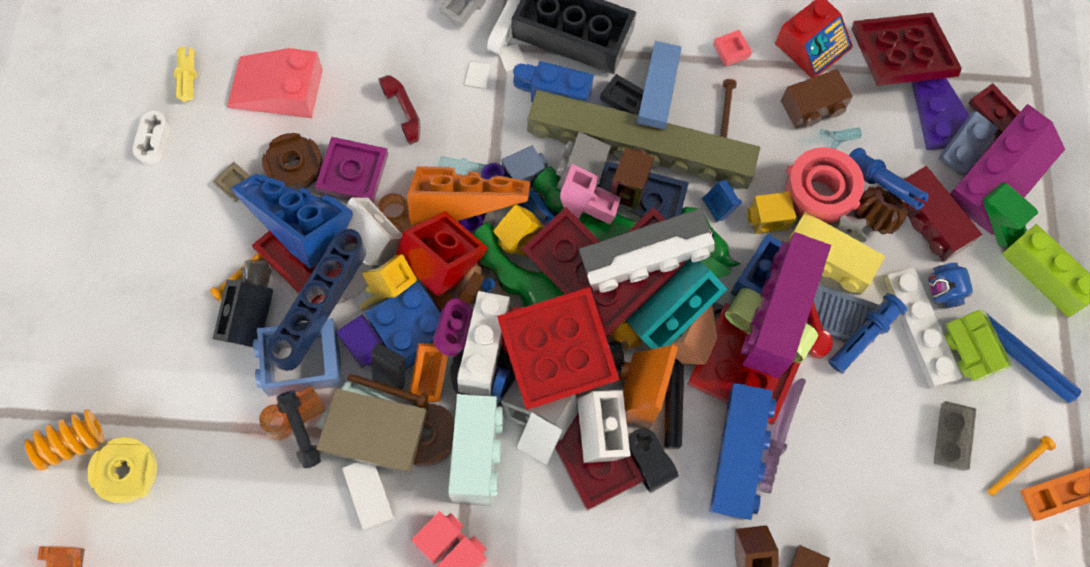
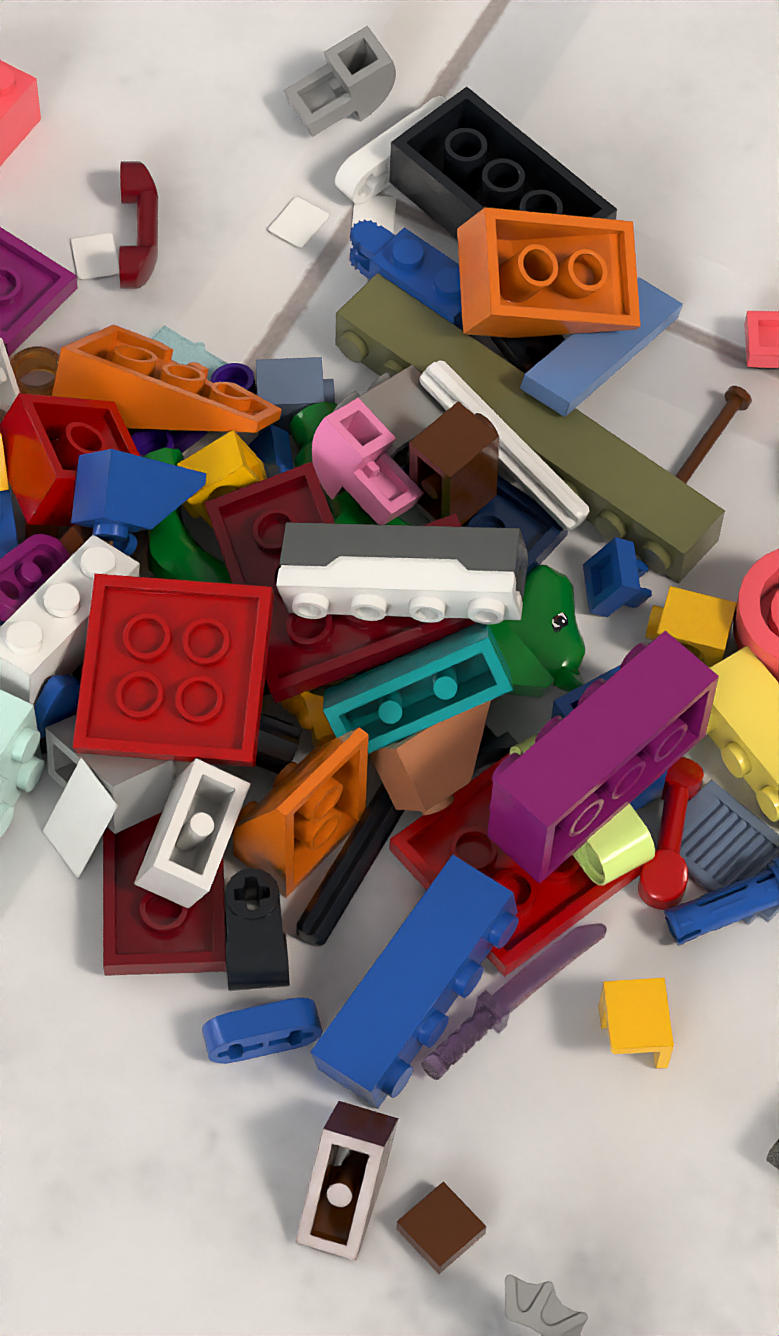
camera: 25 degrees right, 10 degrees down
none -> white sticker [71,233,119,280]
none -> blue slope [71,449,206,541]
none -> blue beam [202,998,323,1064]
none -> white axle [419,360,590,531]
none -> orange slope [457,207,641,338]
none -> yellow panel [598,977,674,1069]

